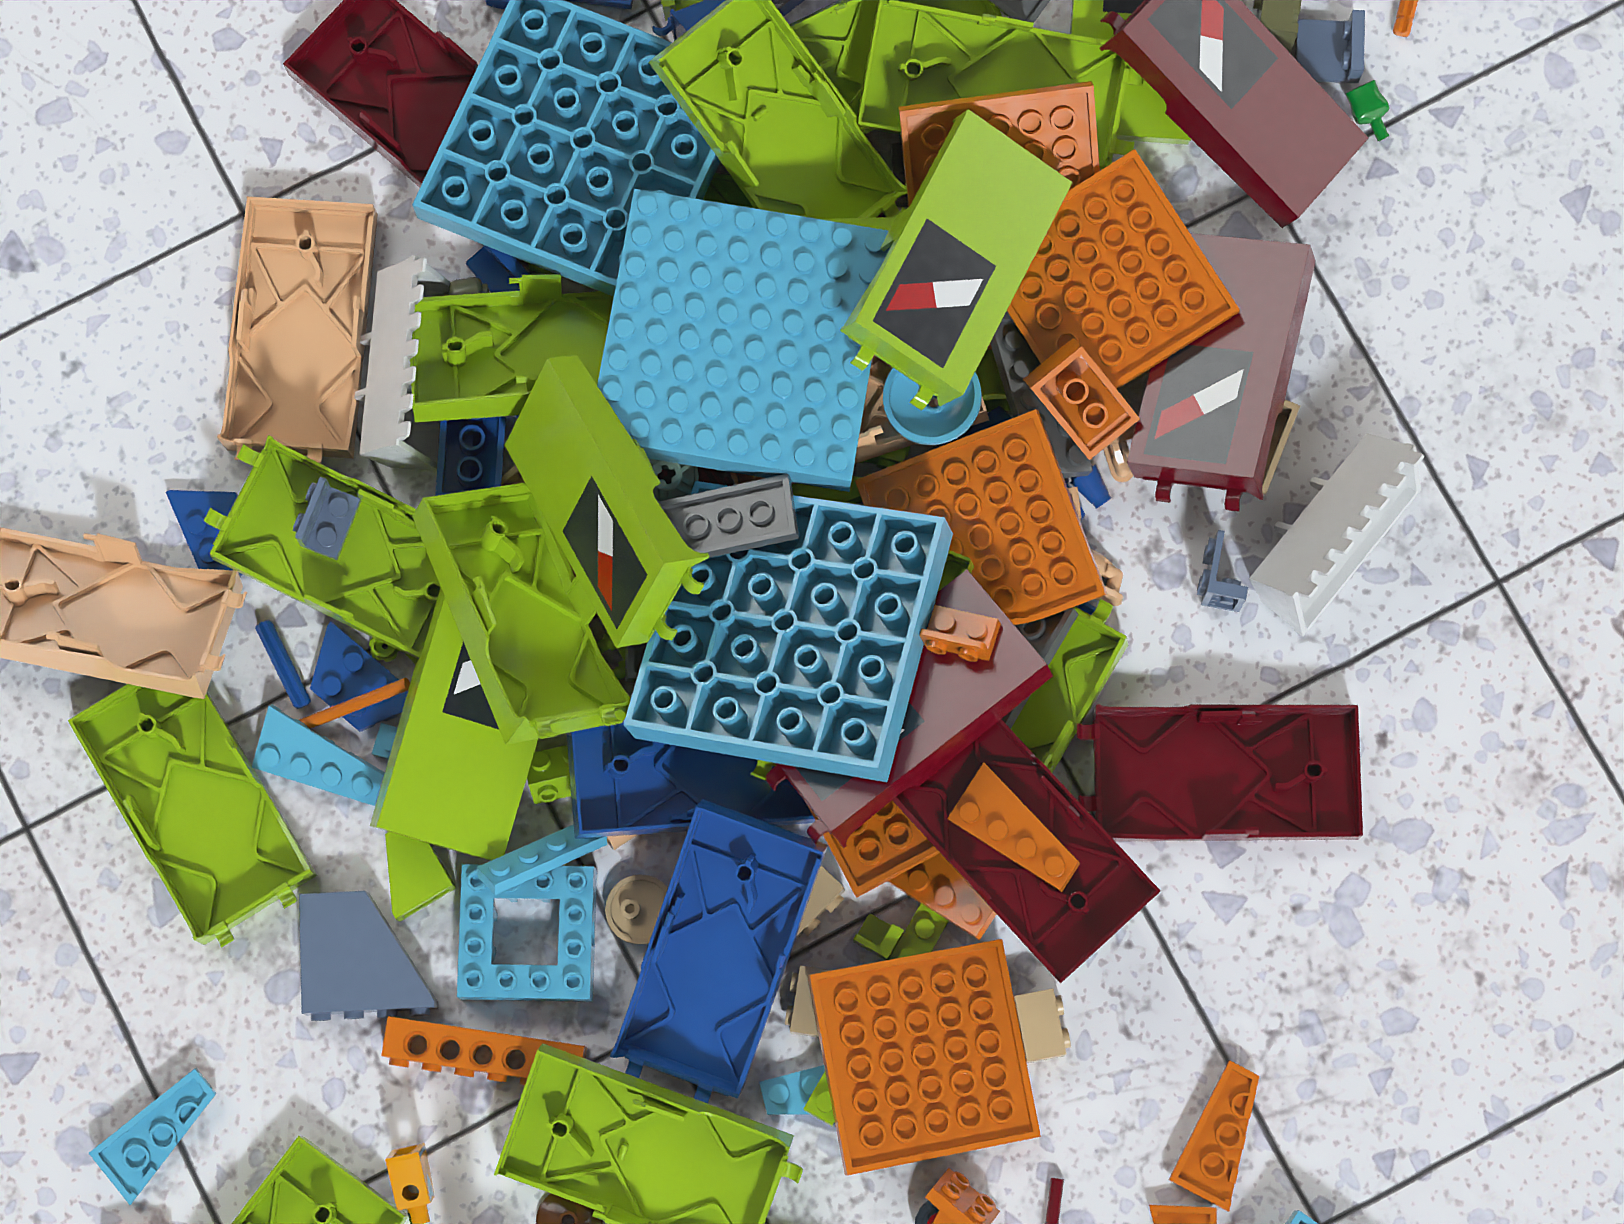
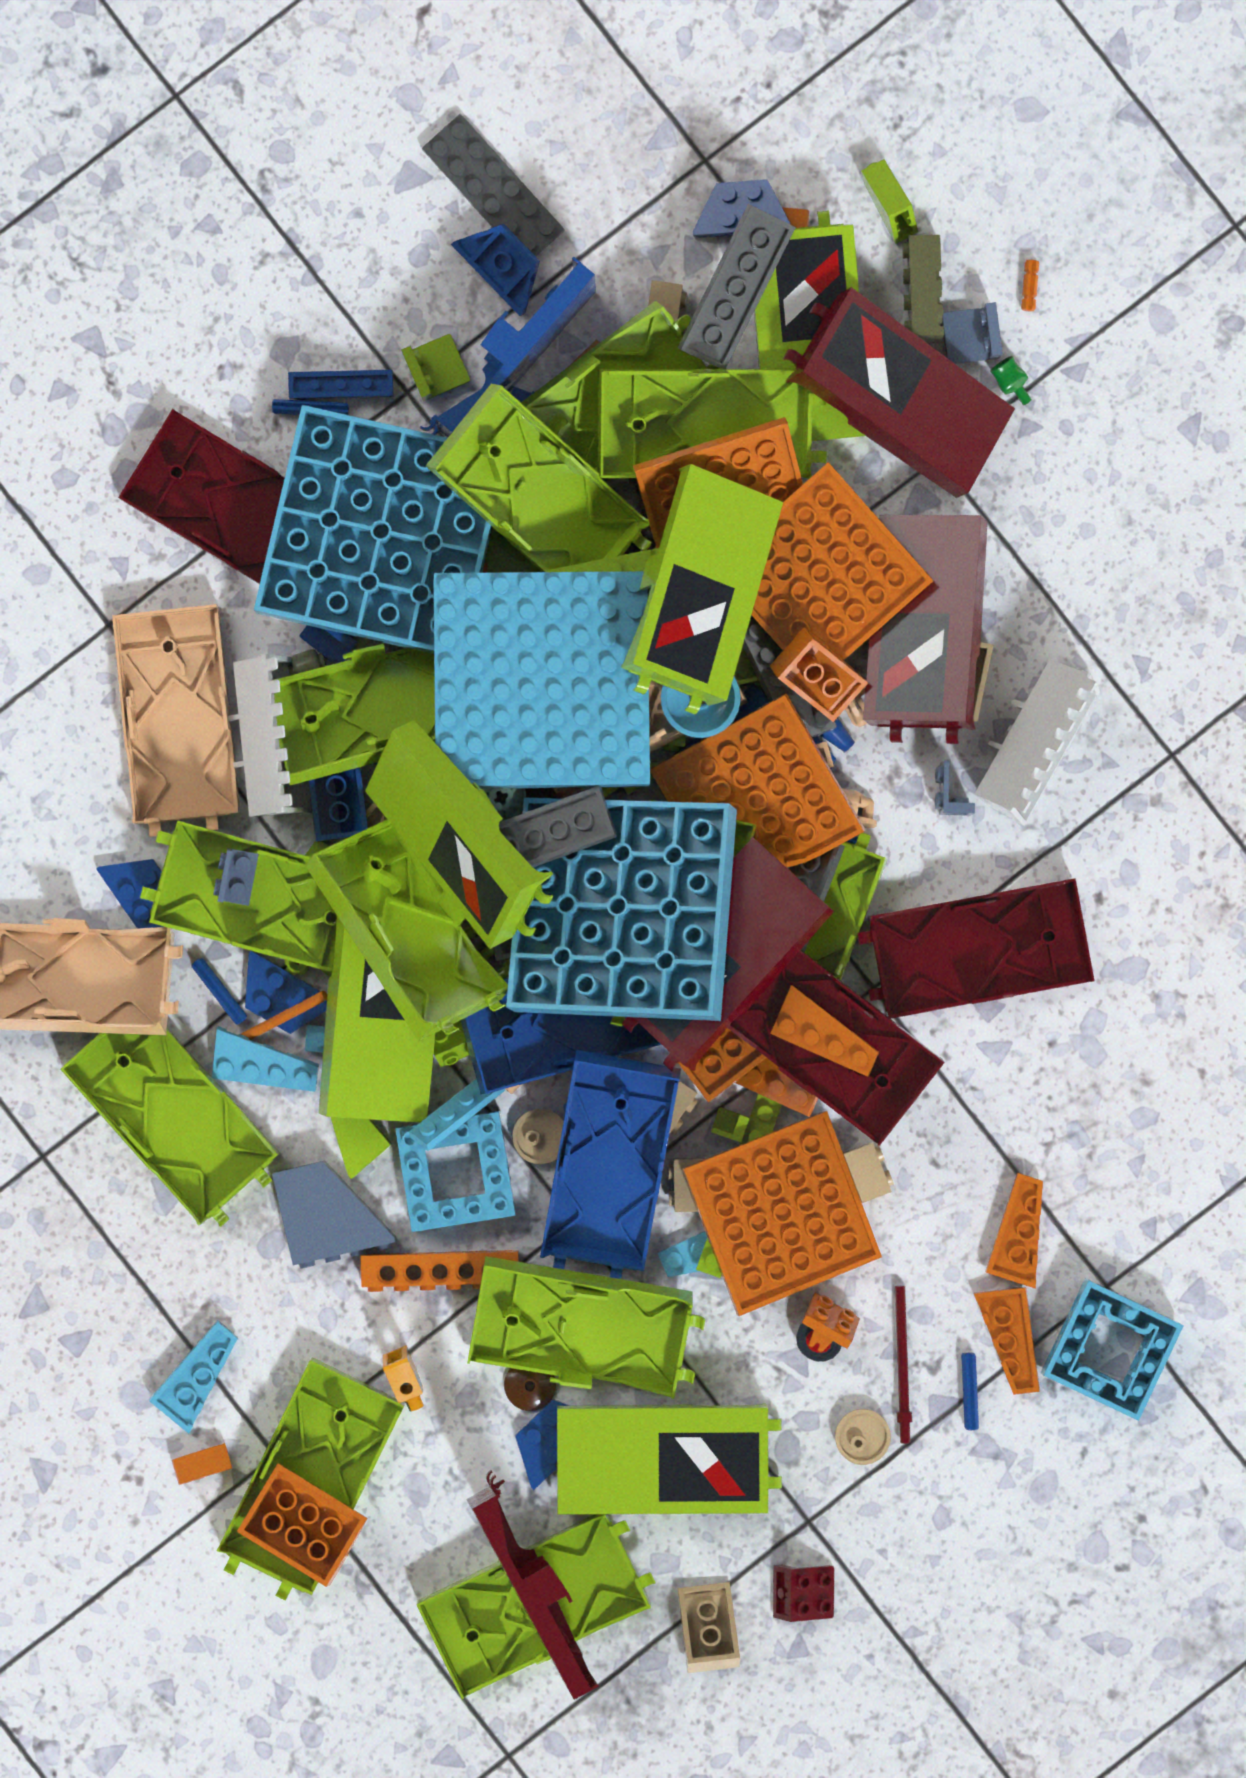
camera: 10 degrees left, 10 degrees up
orange bracket [919,605,1001,662] -> none

